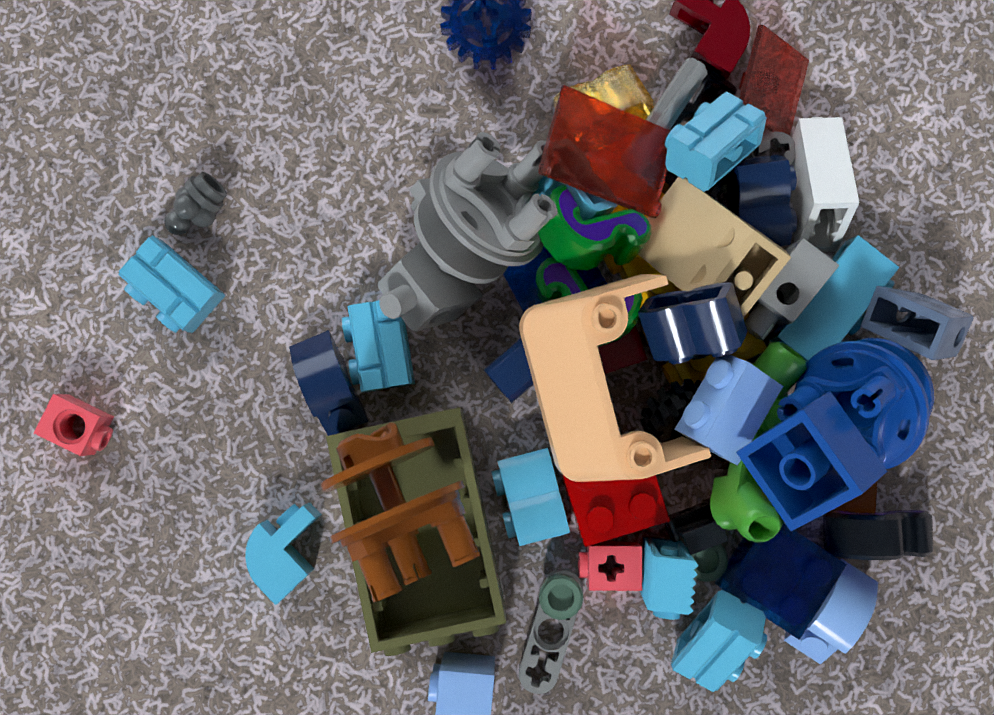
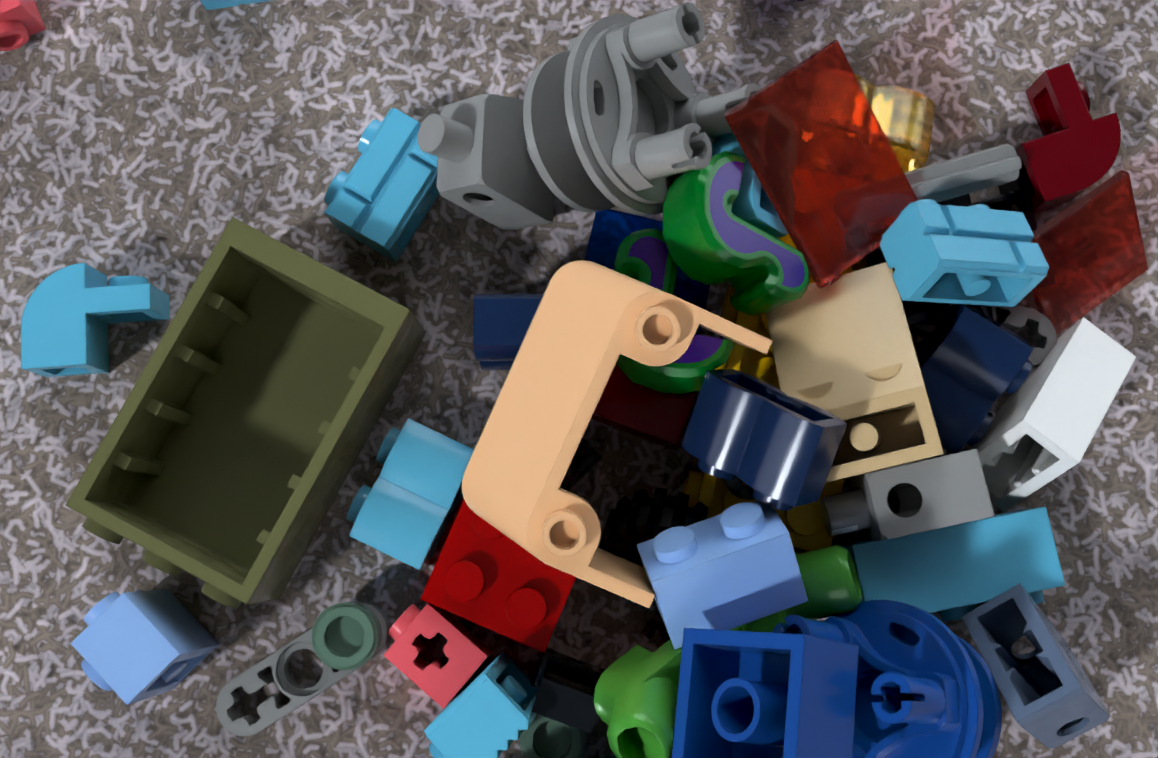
camera: 35 degrees right, 5 degrees down
dark blue brick [289,330,369,436] -> none
dark orange piece [320,423,481,602] -> none

